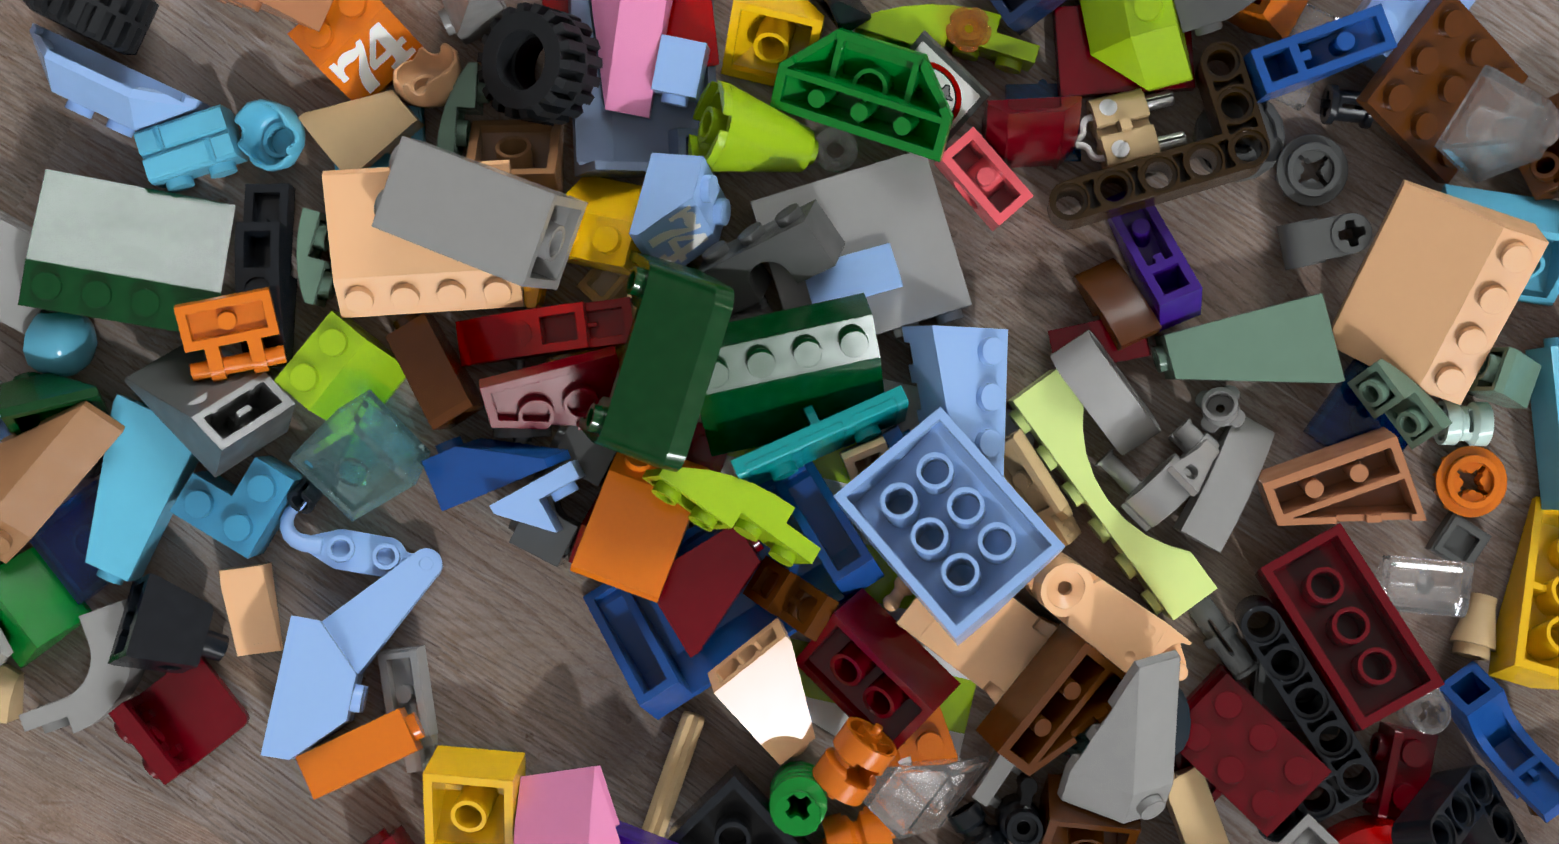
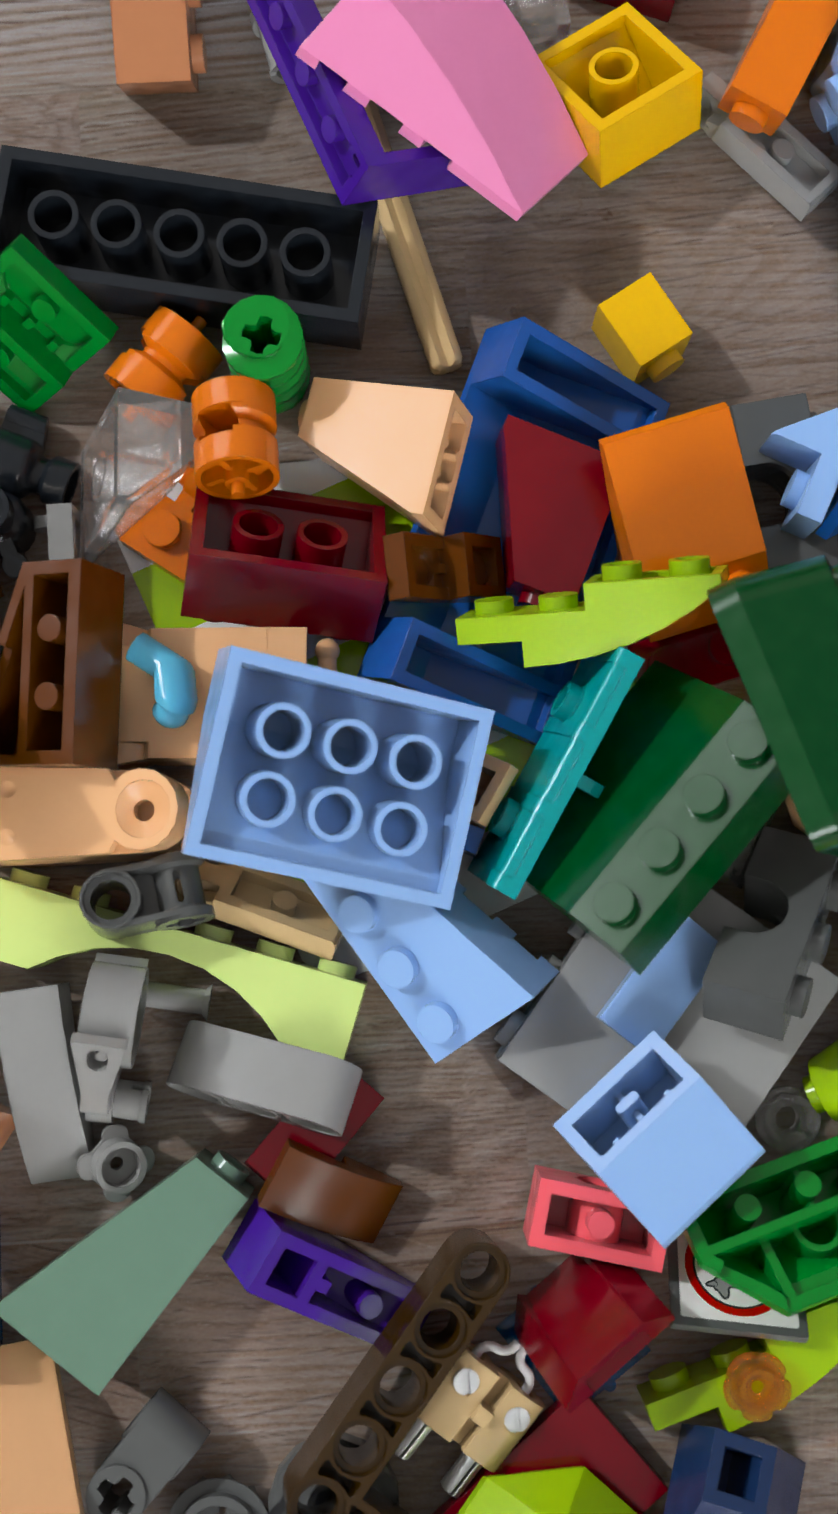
camera: 145 degrees right, 5 degrees down
none -> dark grey piece [79,850,215,939]
none -> medium azure arm [126,632,198,728]
none -> light blue slope [553,1030,765,1249]
none -> yellow brick [591,272,693,384]

